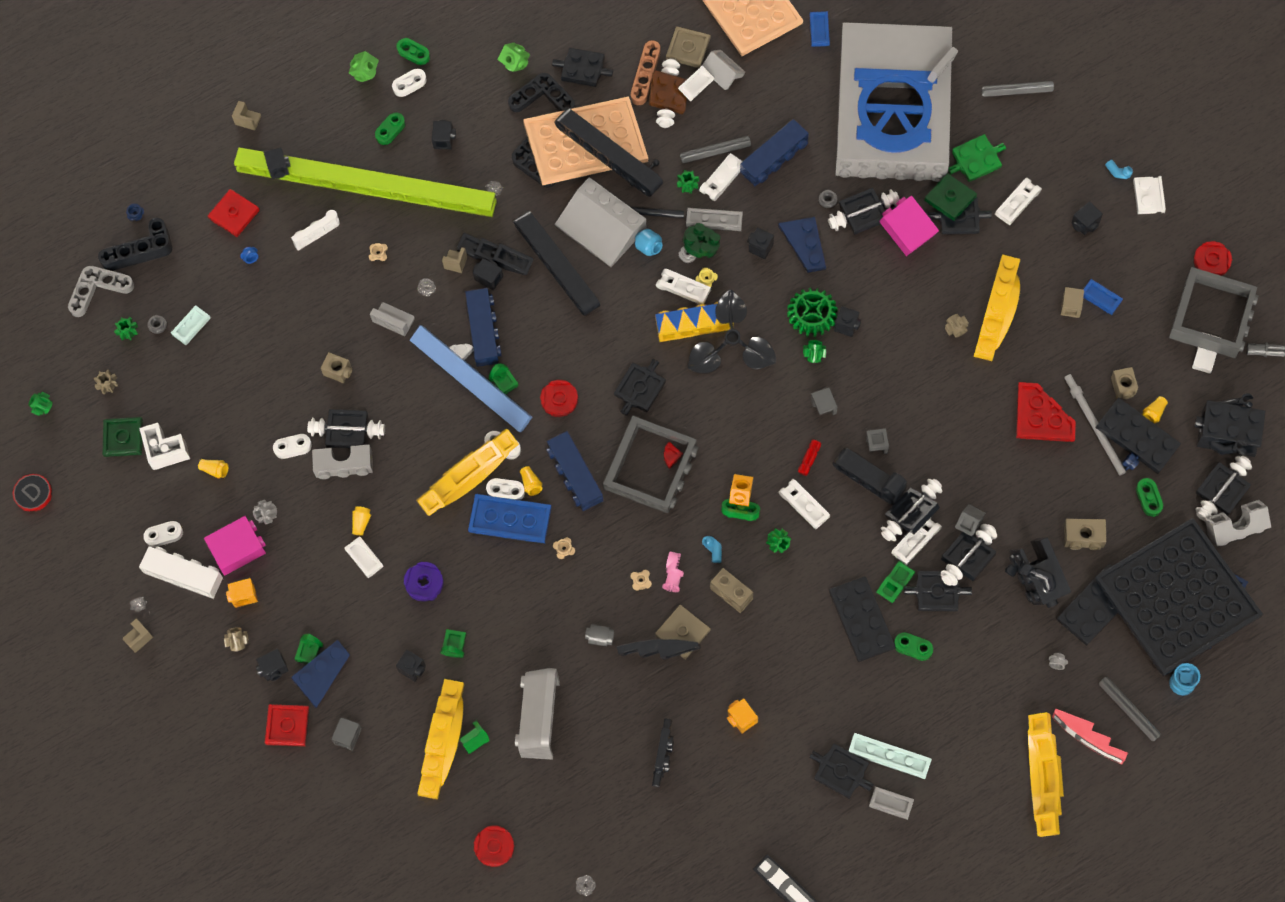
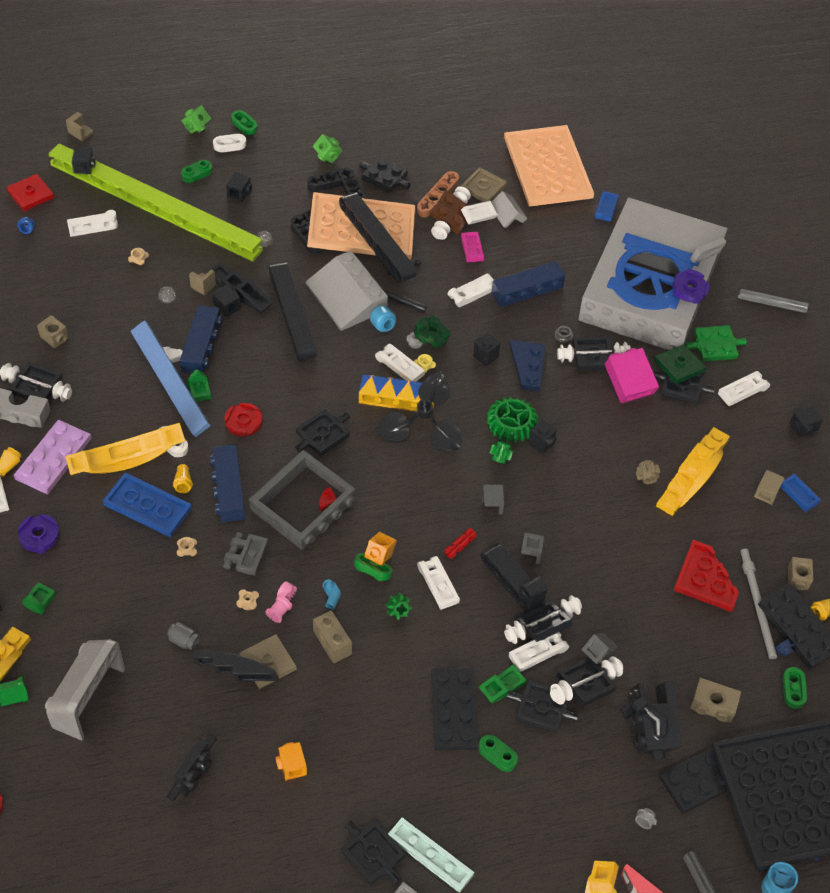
camera: 10 degrees right, 15 degrees down
light grey panel [370,302,415,336] -> none
white plate [486,478,525,500] -> none
clear plate [576,875,596,896] -> none
green gear [677,170,699,193] -> none
dark grey axle [680,136,751,163] -> none
light grey tile [686,208,743,231] -> none
none -> lavender plate [14,420,92,495]
none -> dark grey plate [223,532,268,576]
none -> dark pink plate [461,232,484,262]
none -> dark purple plate [673,269,710,304]

